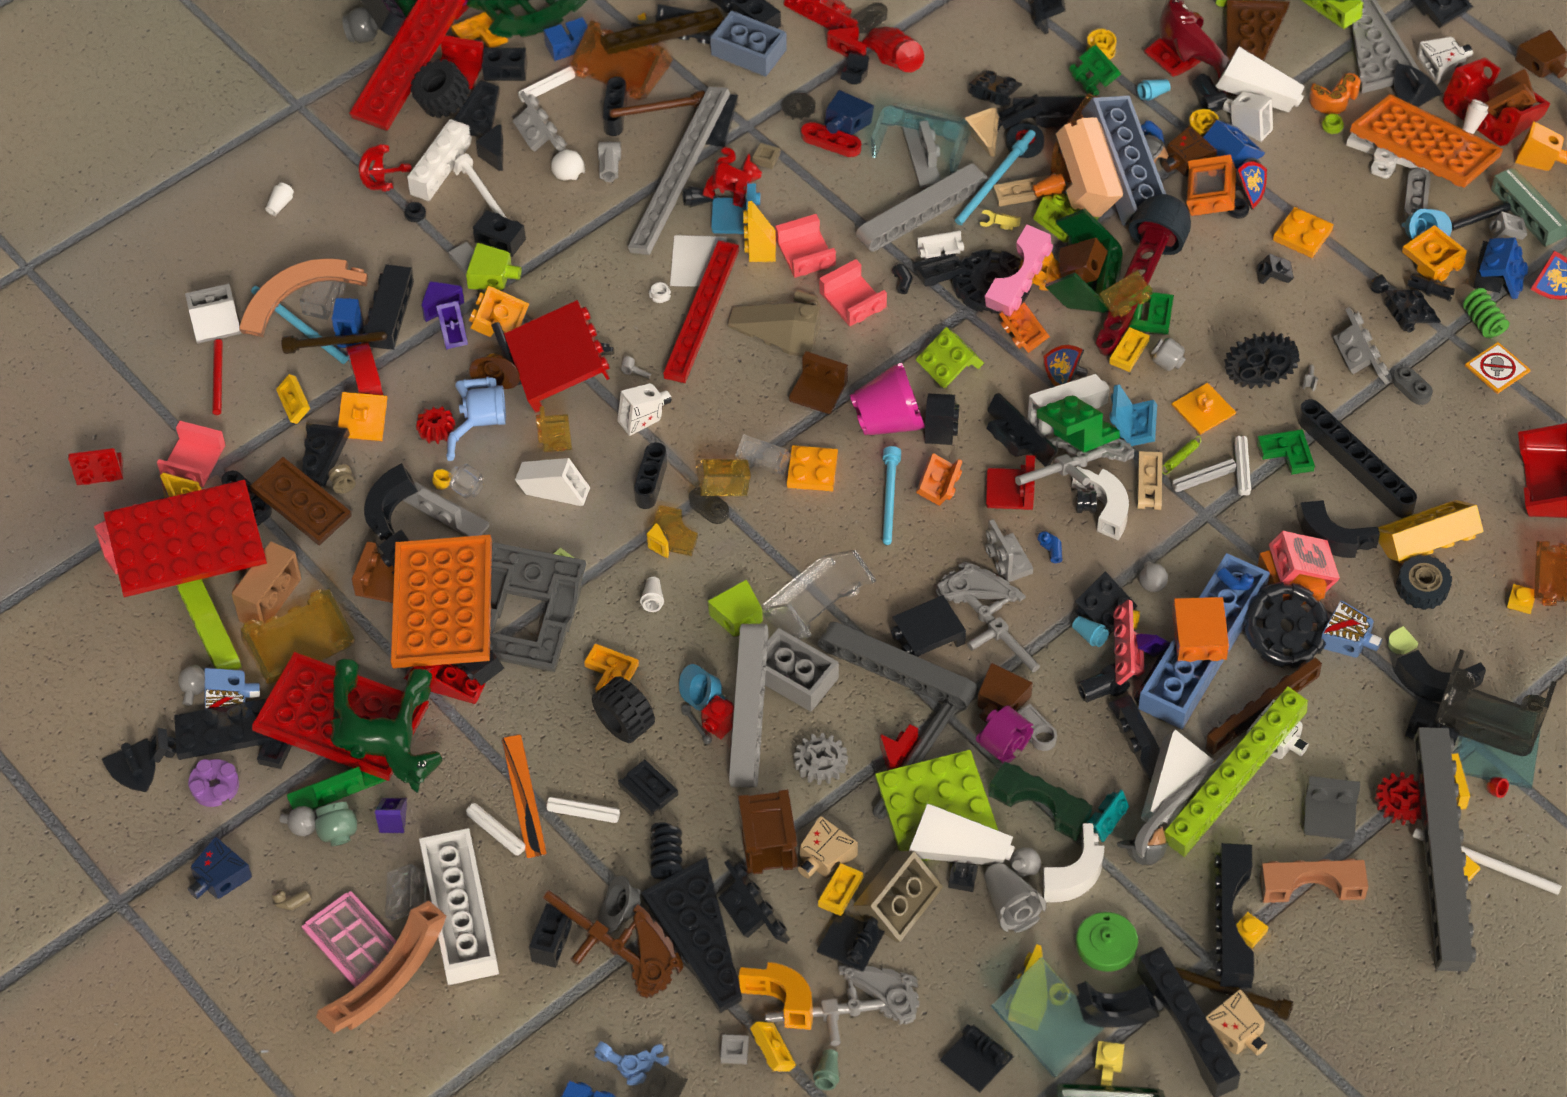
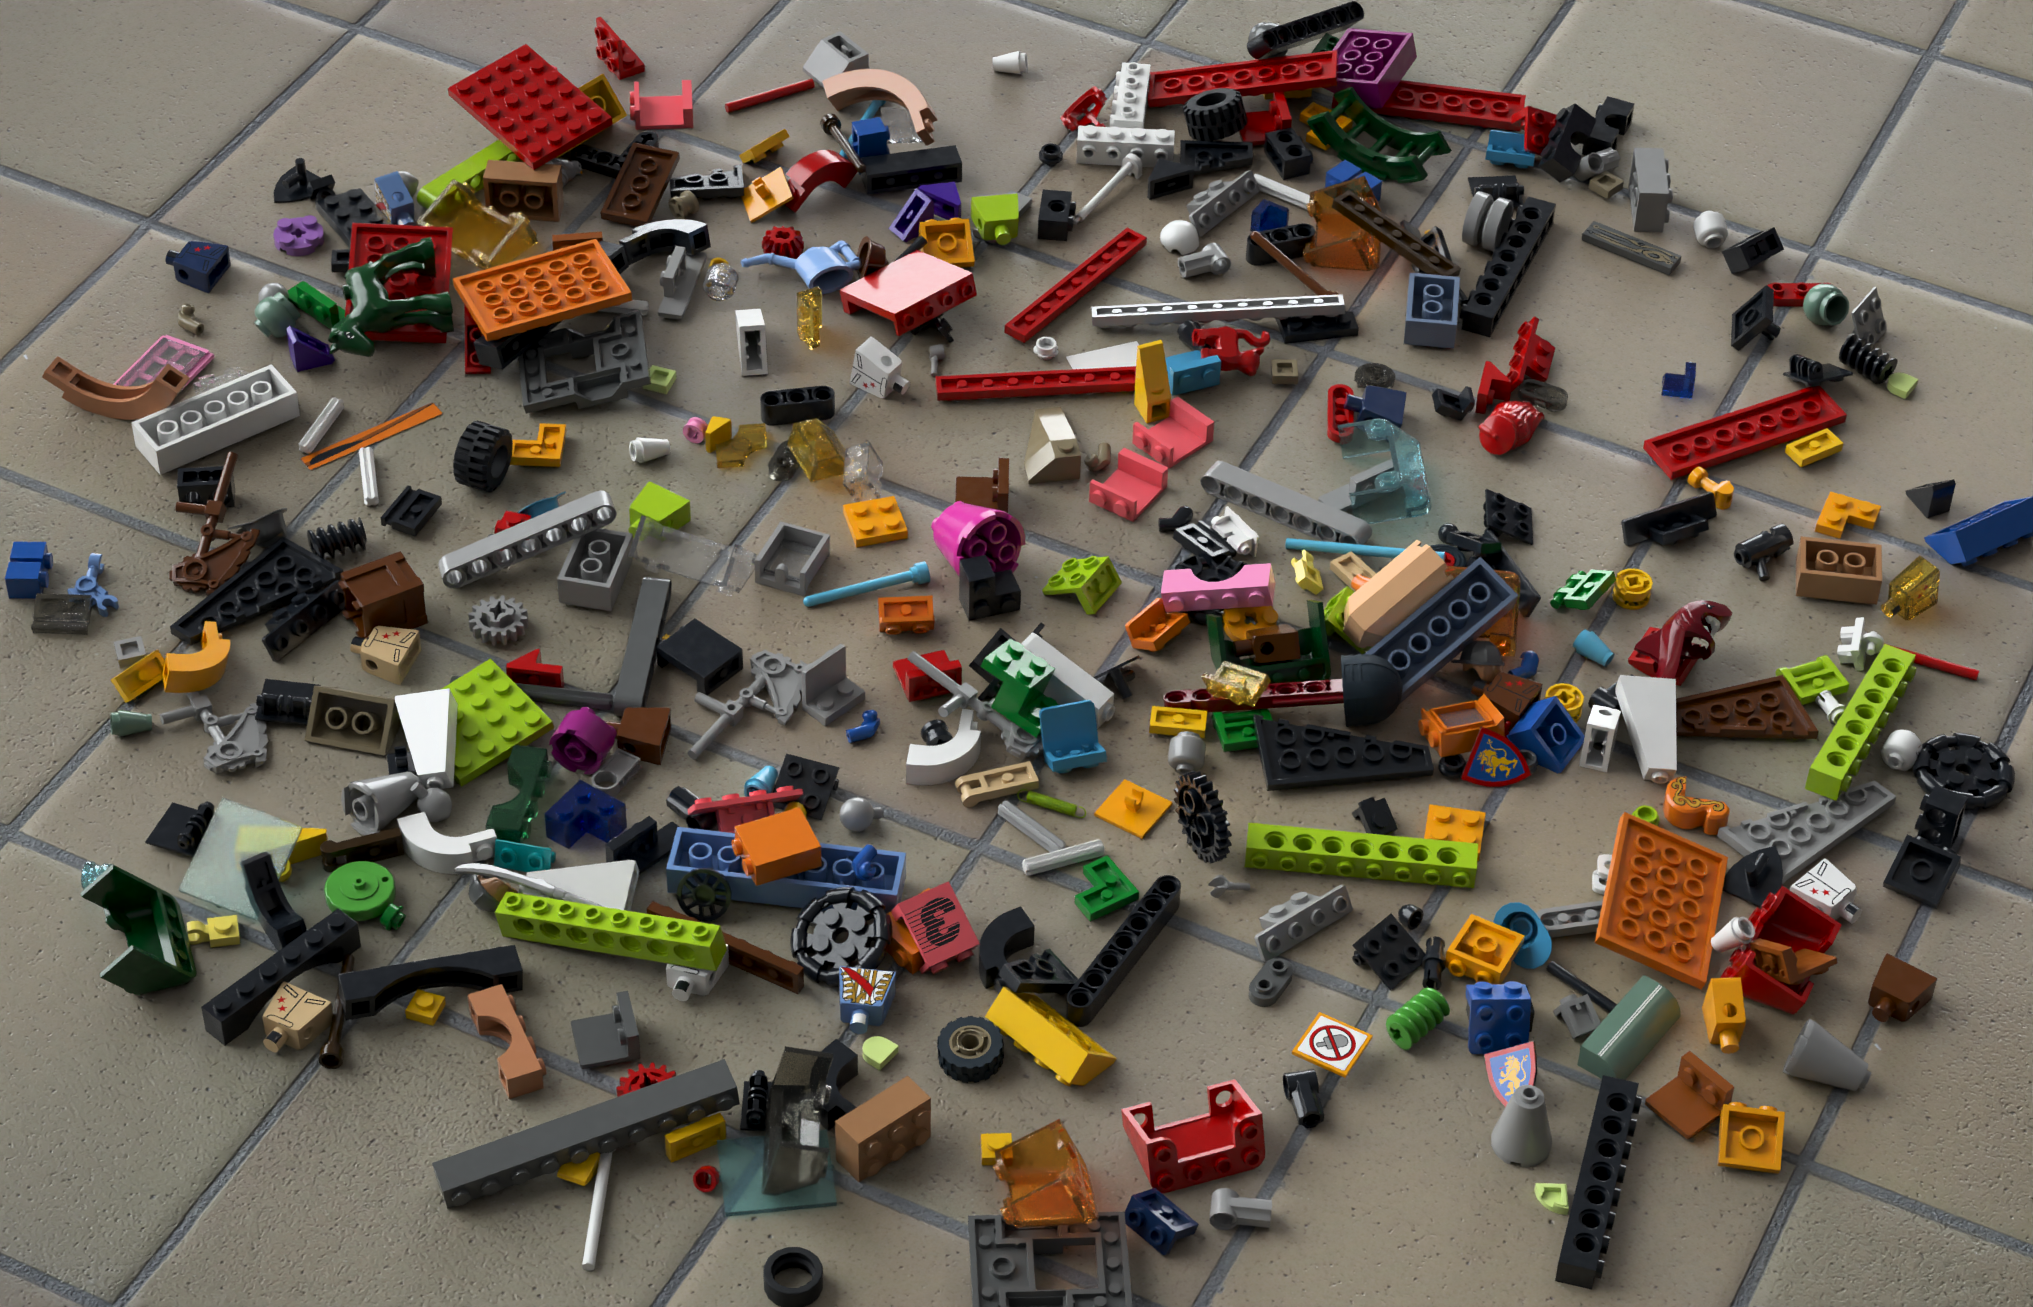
camera: 65 degrees right, 10 degrees down
yellow plate [818,863,863,916] -> none
tan slope [965,108,999,156] -> none
none -> dark brown plate [320,827,404,872]
none -> green plate [380,903,406,931]
none -> clear blue brick [544,780,627,849]
none -> black wheel [677,868,732,922]
none -> bright pink bush [683,417,708,443]
none -> light grey window [755,521,830,597]
none -> medium nougat brick [835,1076,931,1182]
none -> black wing [999,948,1078,994]
none -> red plate [1004,227,1147,343]
none -> white brick [1110,62,1151,129]
none -> lime brick [1244,823,1478,888]
none -> clear blue panel [1250,199,1289,232]
none -> black wing [1253,714,1434,791]
none -> black piece [1283,1069,1324,1128]

